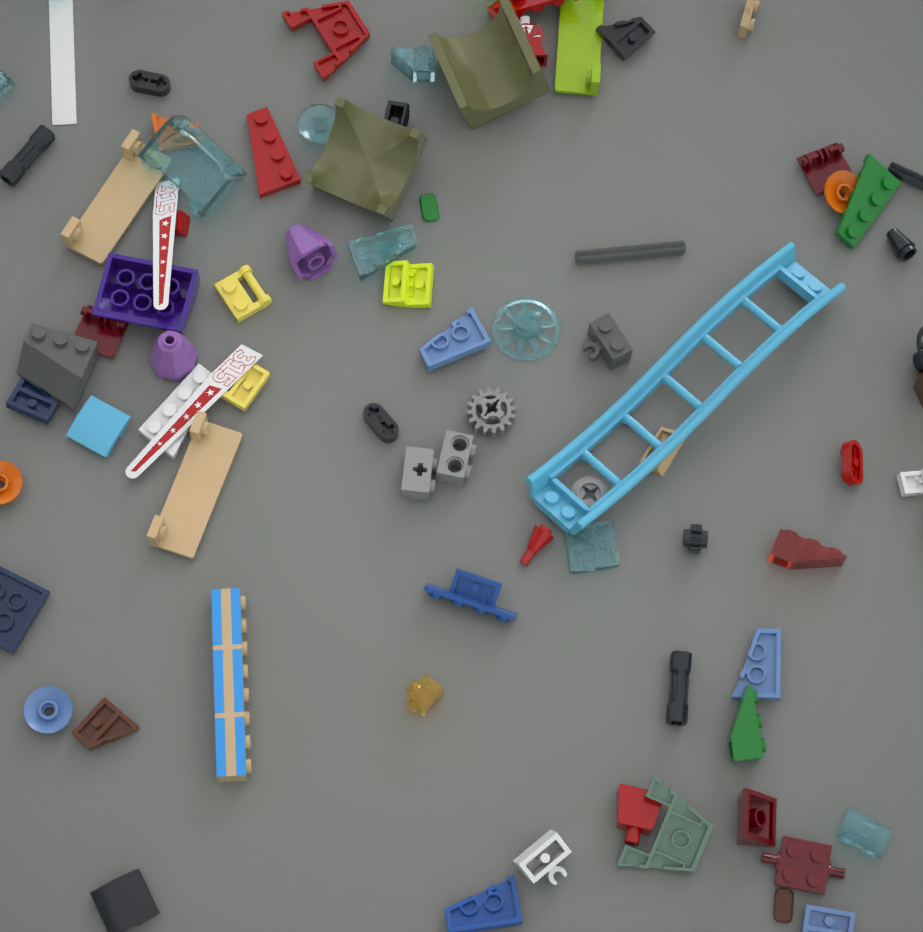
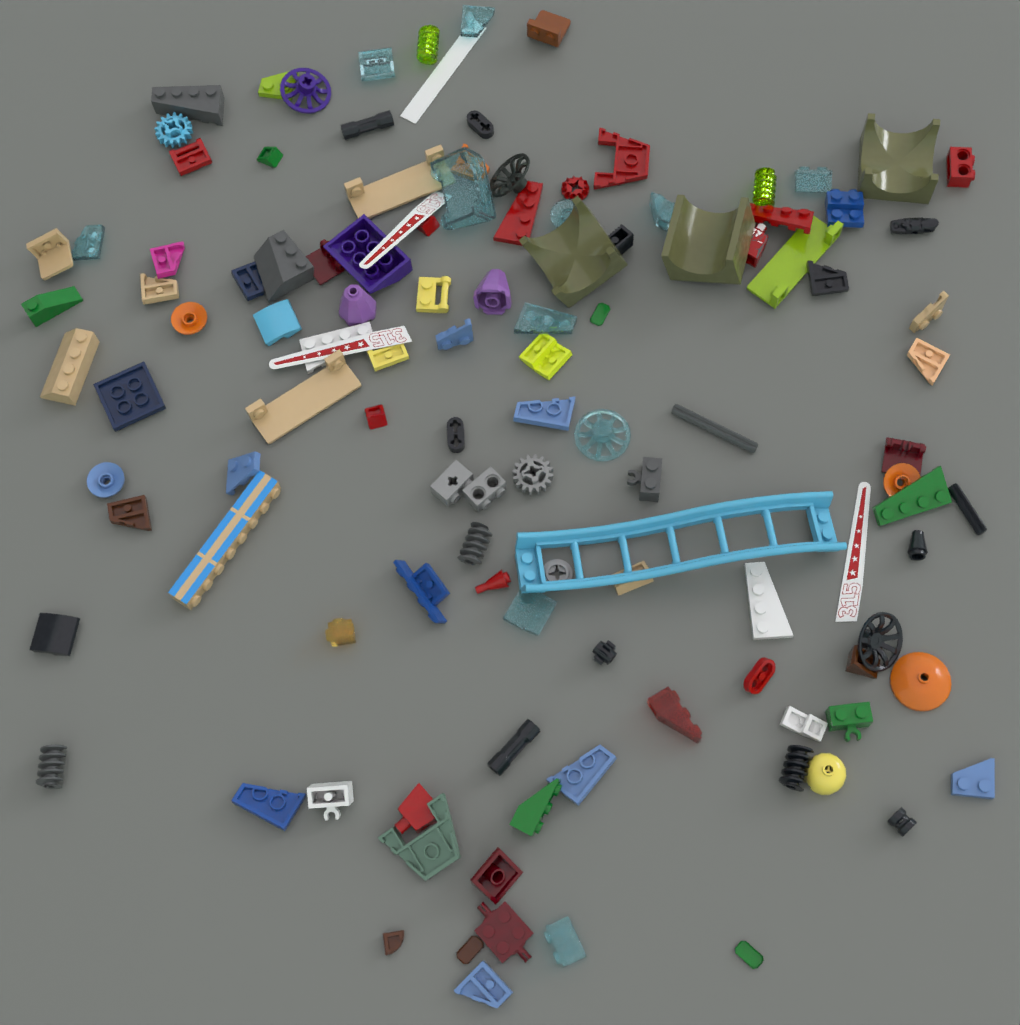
camera: 45 degrees right, 0 degrees up
none -> medium blue wing [226,451,261,496]
none -> red slope [365,405,387,429]
none -> clear neon green piece [417,25,440,65]
none -> medium blue wing [435,318,474,350]
none -> dark grey piece [457,522,492,565]
none -> pearl dark grey wheel [489,153,530,198]
none -> red gear [561,176,589,201]
none -> white wing [744,562,794,640]
none -> sticker [835,482,871,622]
none -> light nougat wing [907,338,950,386]

